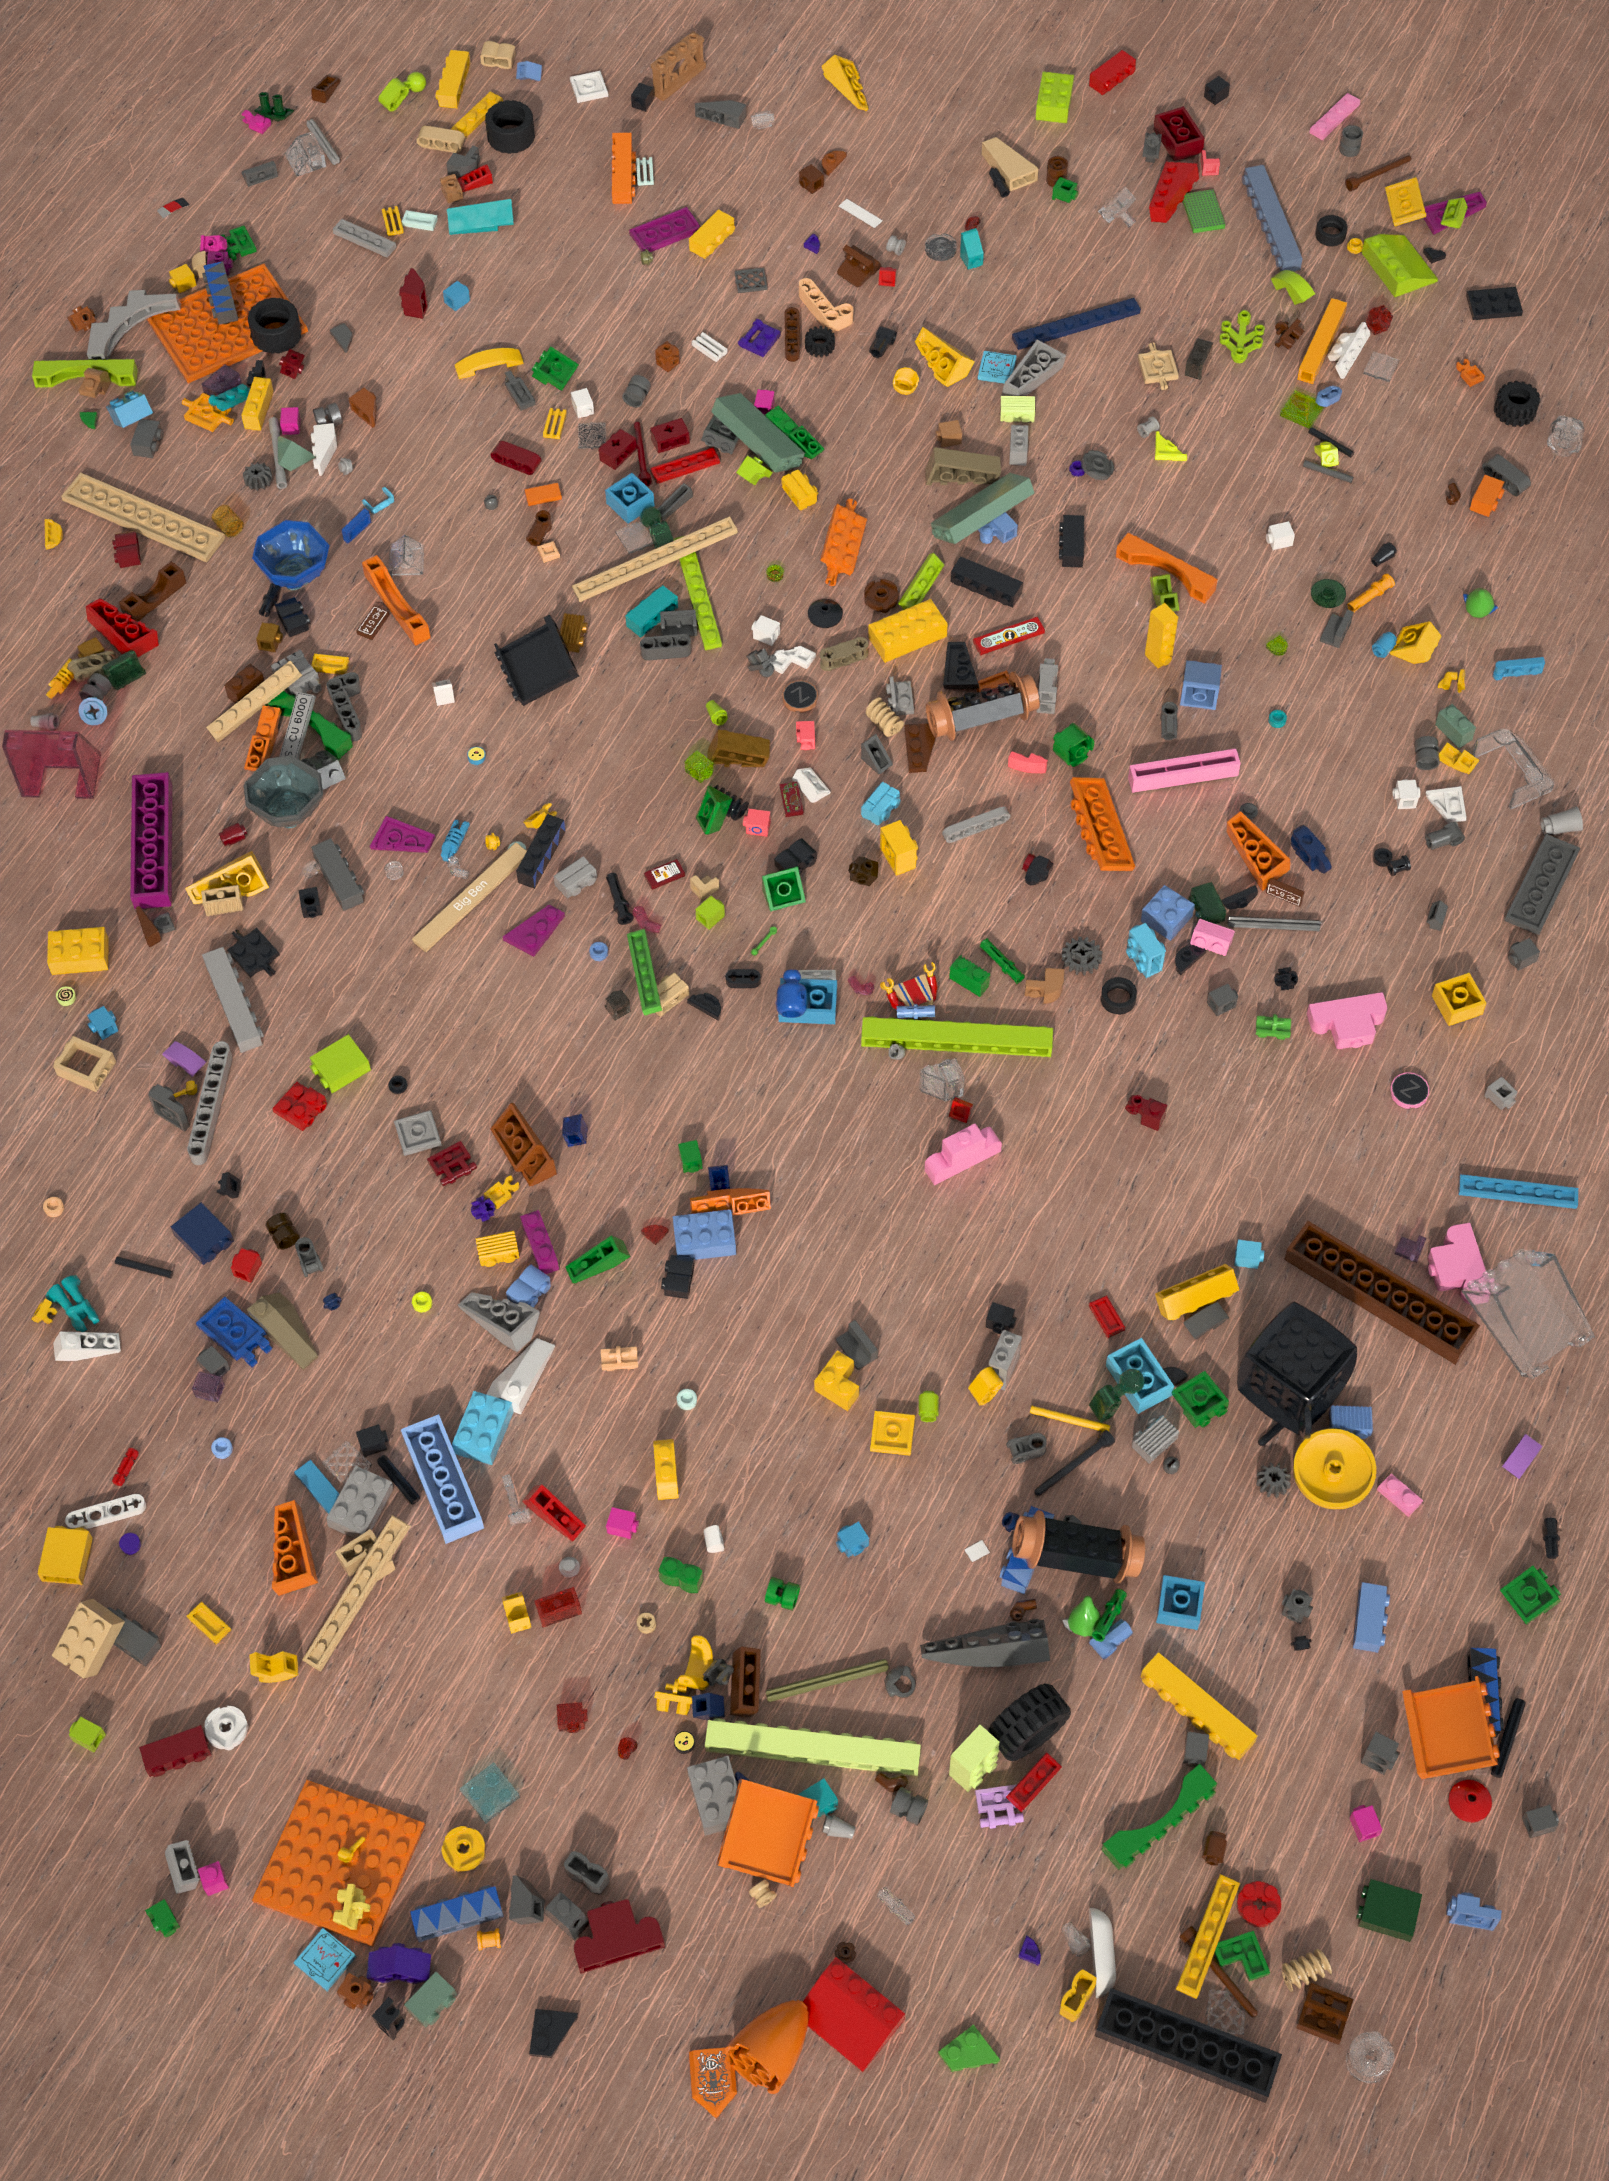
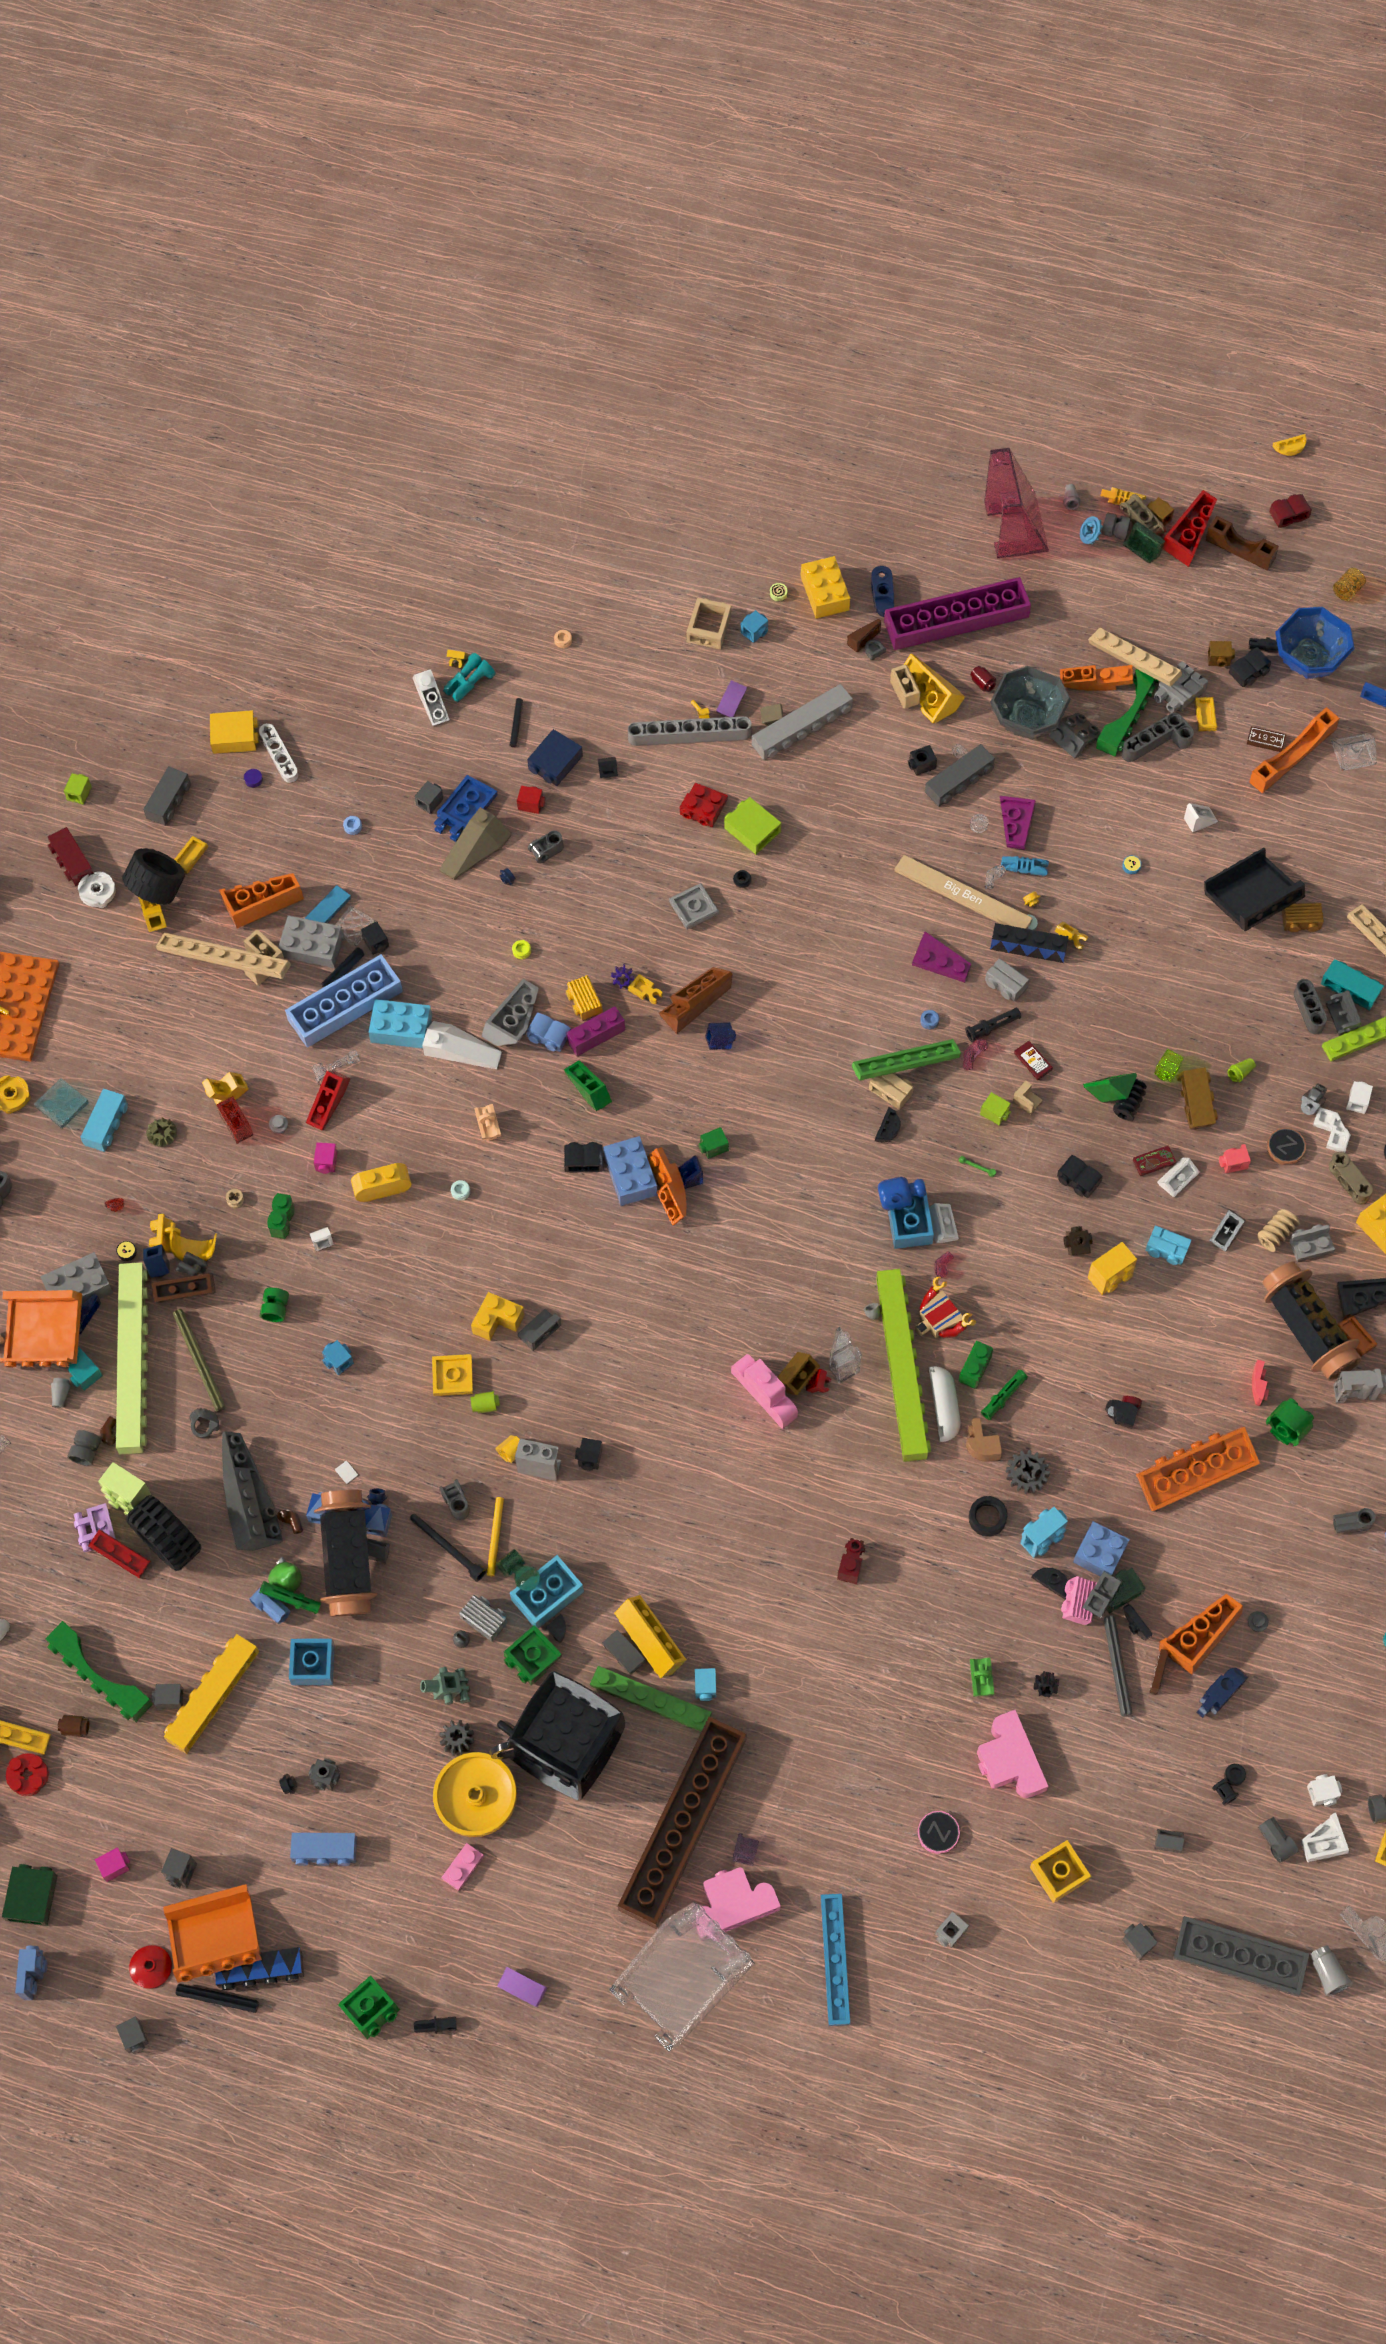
camera: 80 degrees right, 5 degrees up
tan piece [52,1599,125,1679] -> none
tan plate [61,472,225,563] -> none
red axle [112,1448,139,1486] -> none
dark grey plate [148,1084,190,1132] -> none
clear purple panel [192,1372,225,1403] -> none
reddish brown brick [224,663,265,704] -> none
black plate [227,928,280,978] -> none
dark brown wheel [265,1213,300,1250] -> none
light grey tile [279,692,316,759] -> none
dark red plate [427,1141,477,1186] -> none
clear red brick [557,1702,588,1733] -> none
clear smoke brick [605,990,631,1020] -> none
clear red tile [641,1225,669,1245] -> none
black beam [725,969,761,988] -> none
coral brick [743,809,771,837] -> none
green slope [762,866,806,912] -> none
medium blue pin [897,1004,935,1019] -> none
reddish brown wing [904,723,936,773] -> none
light grey beam [942,807,1010,843] -> none
red tile [1089,1295,1126,1338] -> none
bright pink brick [1128,749,1241,793] -> none
dark grey brick [1207,983,1238,1016] -> none
medium blue brick [1329,1405,1373,1439] -> none
none -> medium azure brick [80,1089,128,1152]
none -> black tyre [122,848,185,905]
none -> olive gear [146,1117,177,1147]
none -> sand green piece [420,1667,471,1705]
none -> bright green plate [590,1666,712,1732]
none -> dark tan slope [760,704,784,726]
none -> pearl gold brick [777,1352,820,1395]
none -> dark blue piece [871,566,894,617]
none -> white brick [929,1366,961,1442]
none -> dark grey slope [1083,1571,1123,1618]

